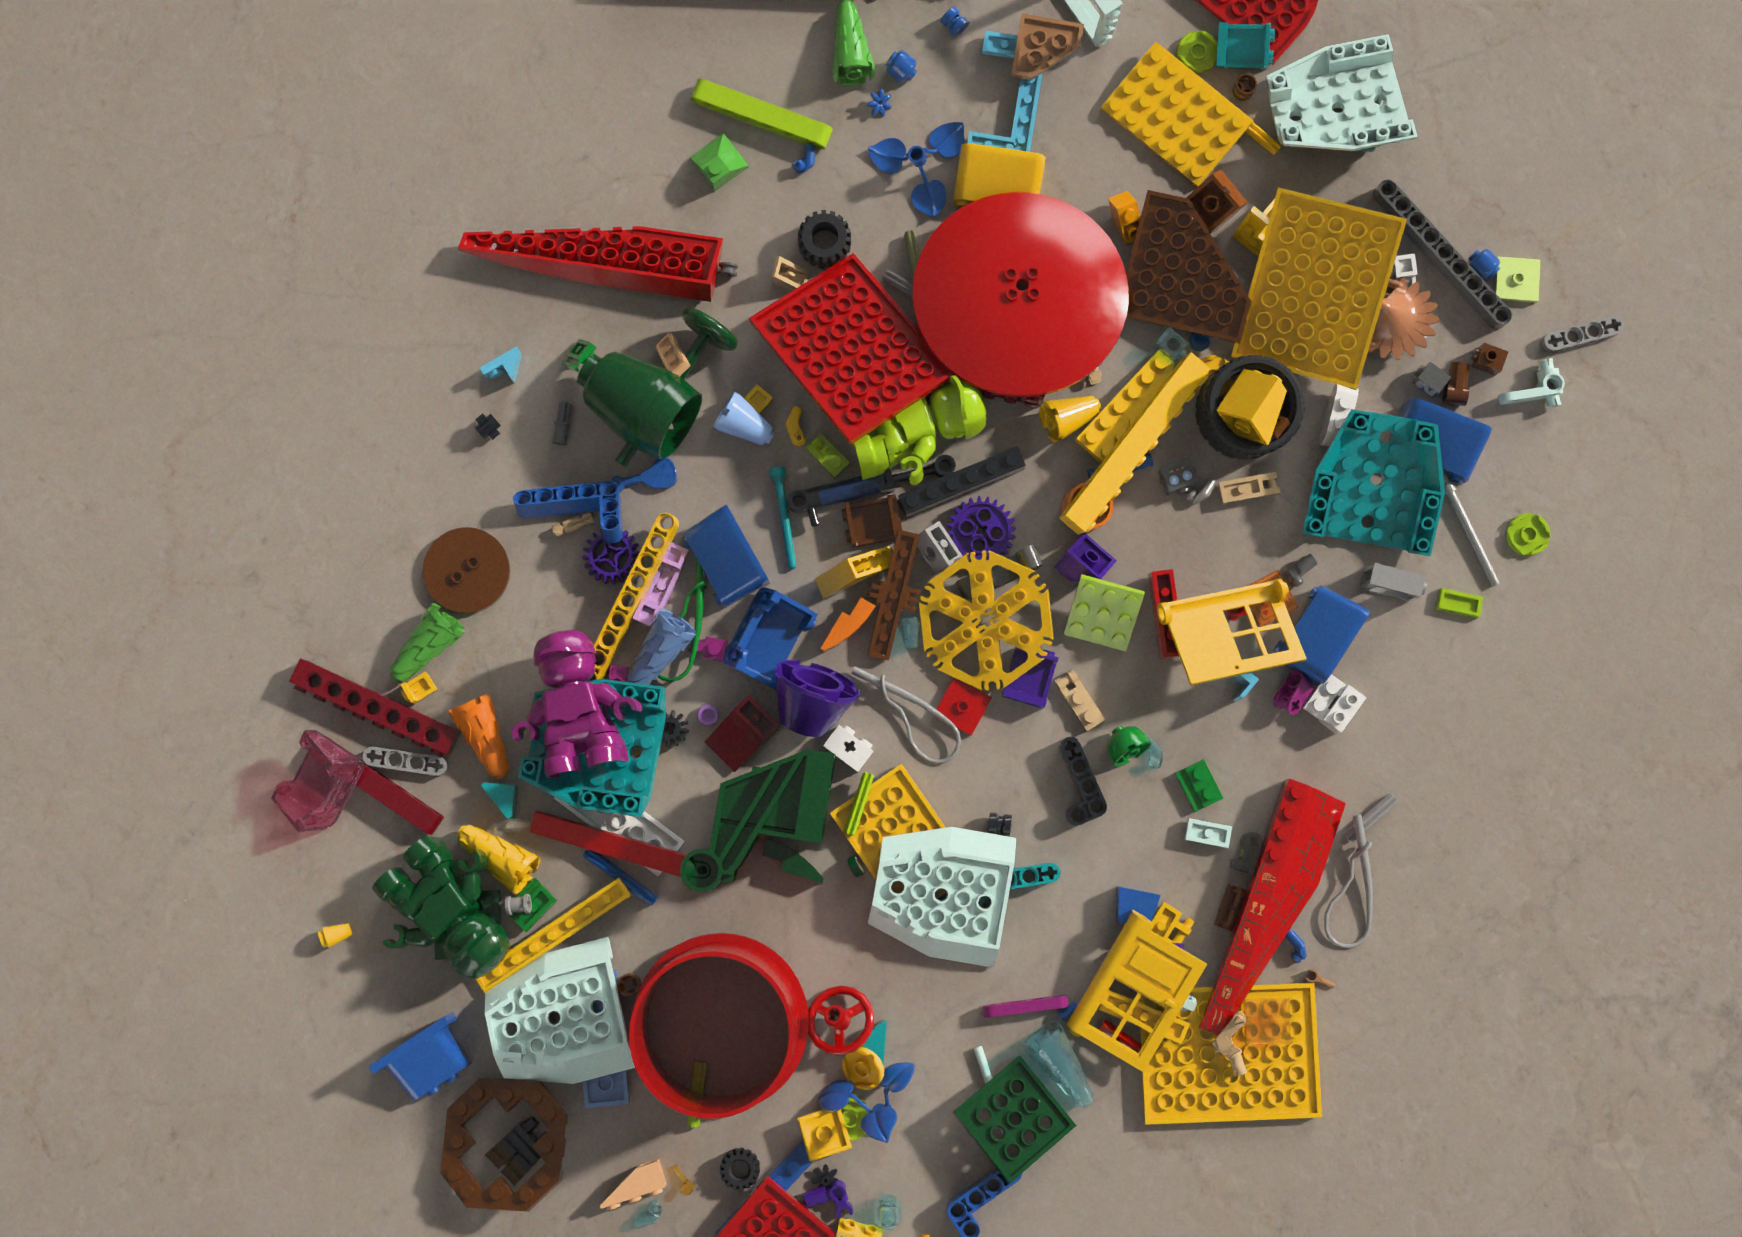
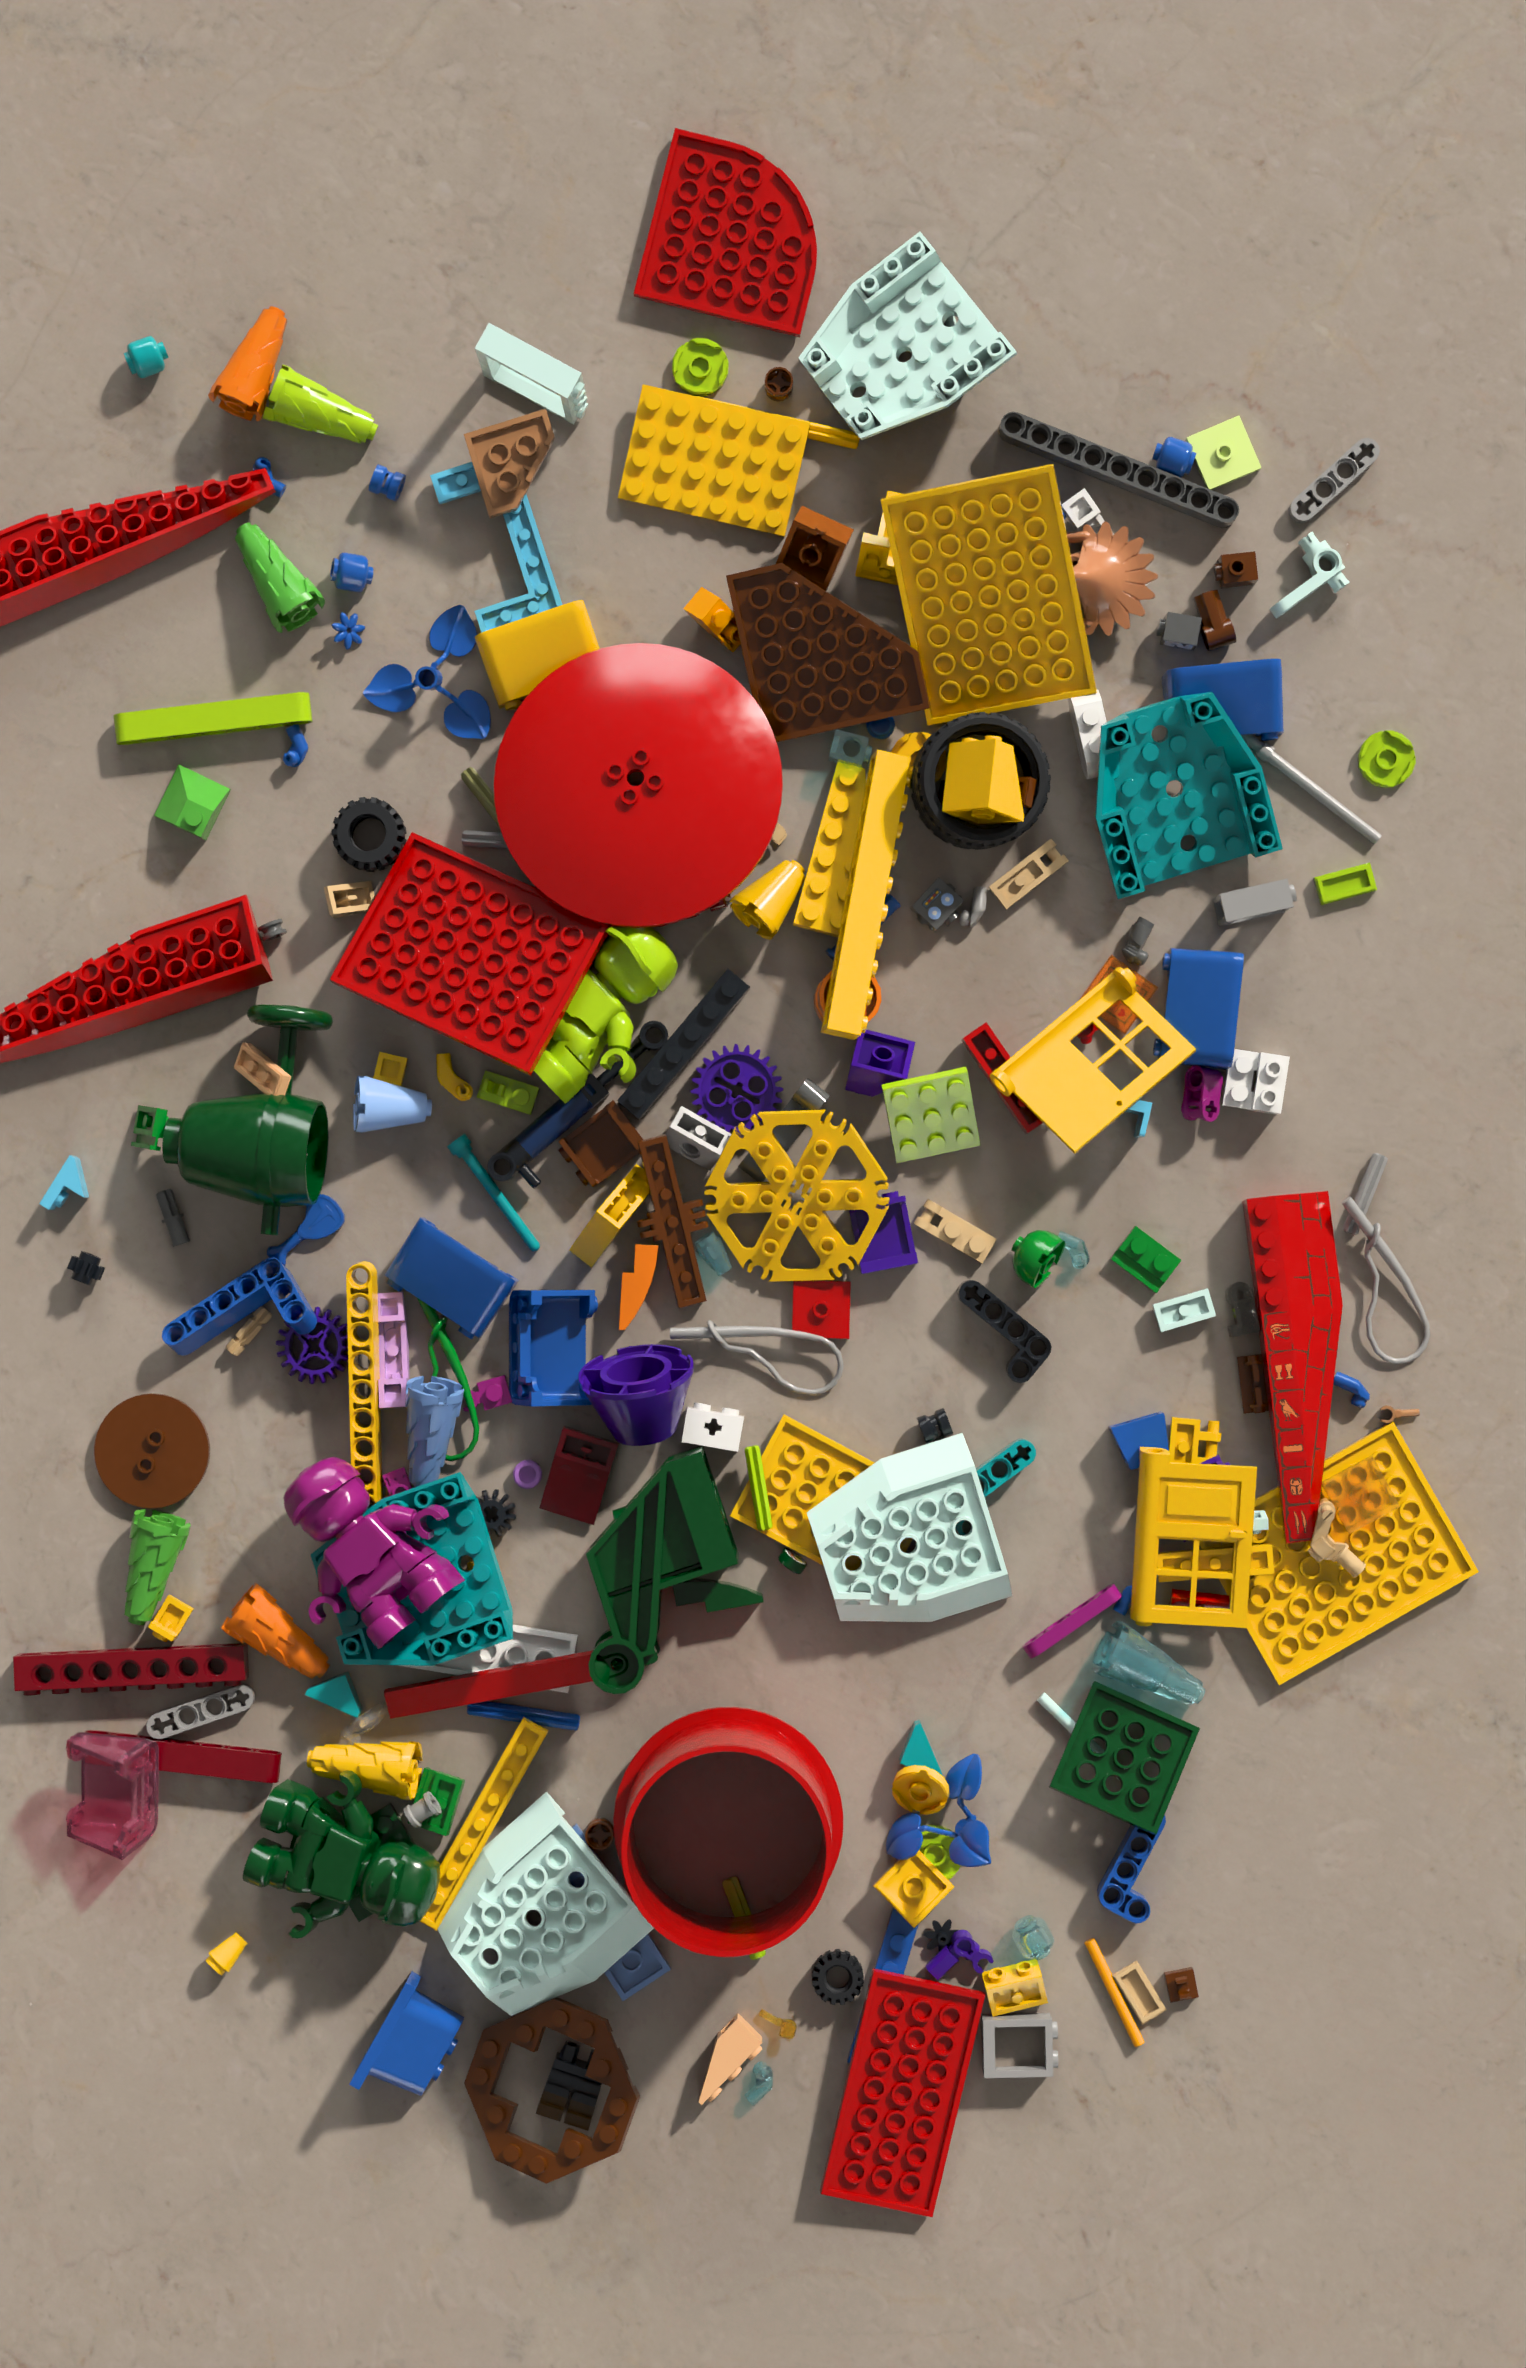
camera: 30 degrees left, 5 degrees up
red piece [808,985,875,1056] -> none
teal panel [1216,22,1275,69] -> none

